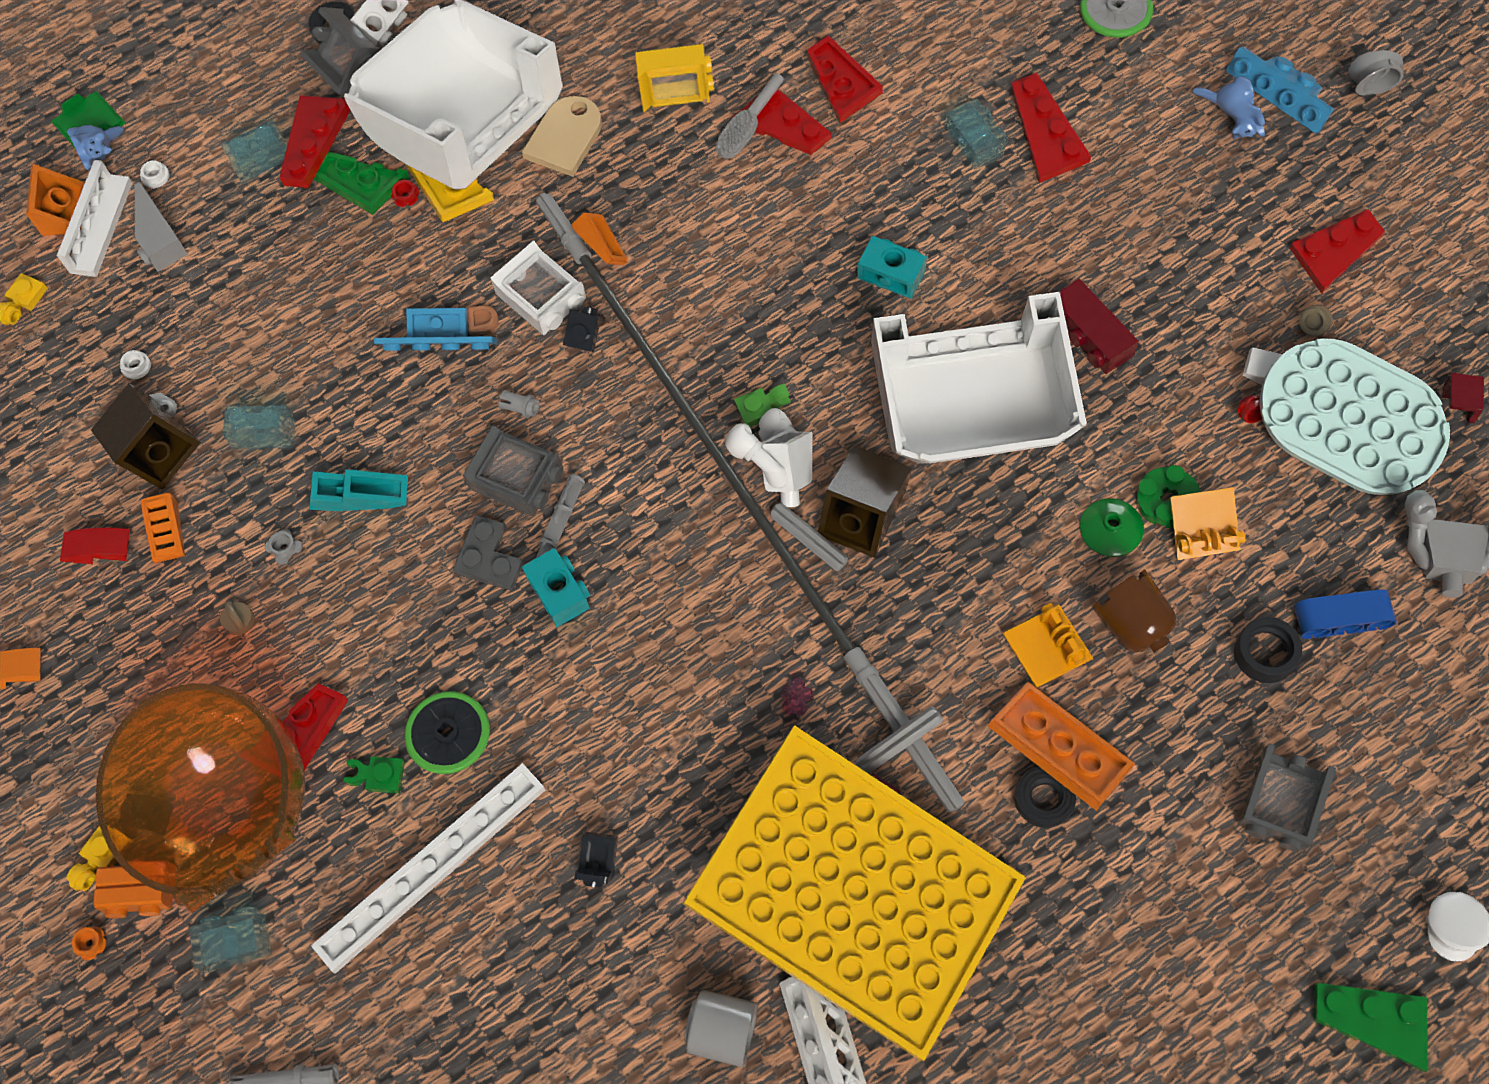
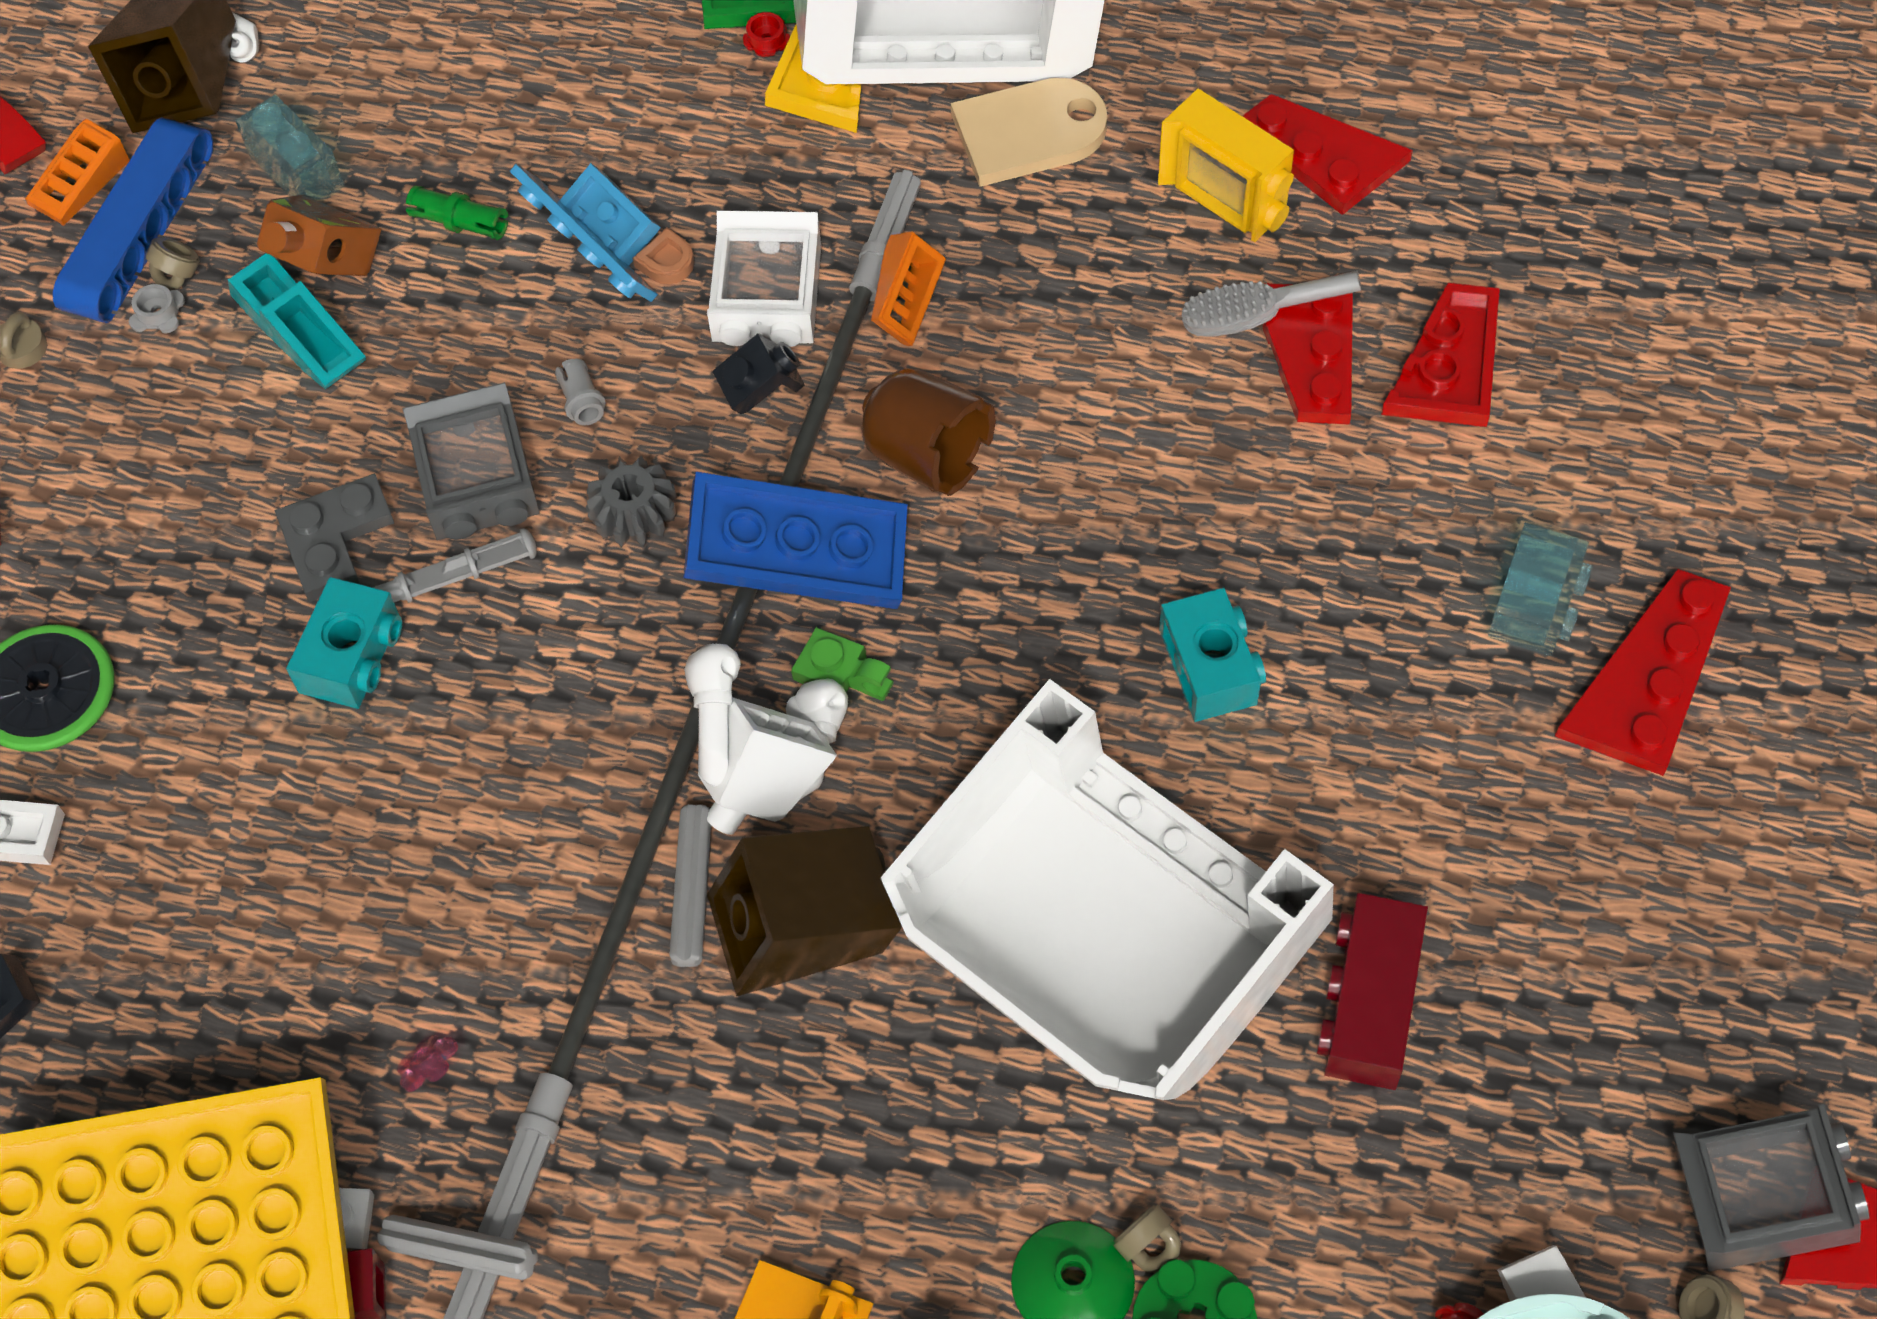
camera: 45 degrees right, 5 degrees down
none -> blue beam [53,118,213,323]
none -> dark tan tile [145,237,200,291]
none -> dark orange torso [257,195,382,276]
none -> green pin [406,185,508,240]
none -> dark grey gear [586,456,677,548]
none -> blue plate [683,472,908,609]
none -> reddish brown cylinder [861,369,996,496]
none -> dark tan tile [1113,1204,1181,1272]
none -> red wing [1242,94,1413,215]
none -> dark grey window [1673,1104,1870,1272]

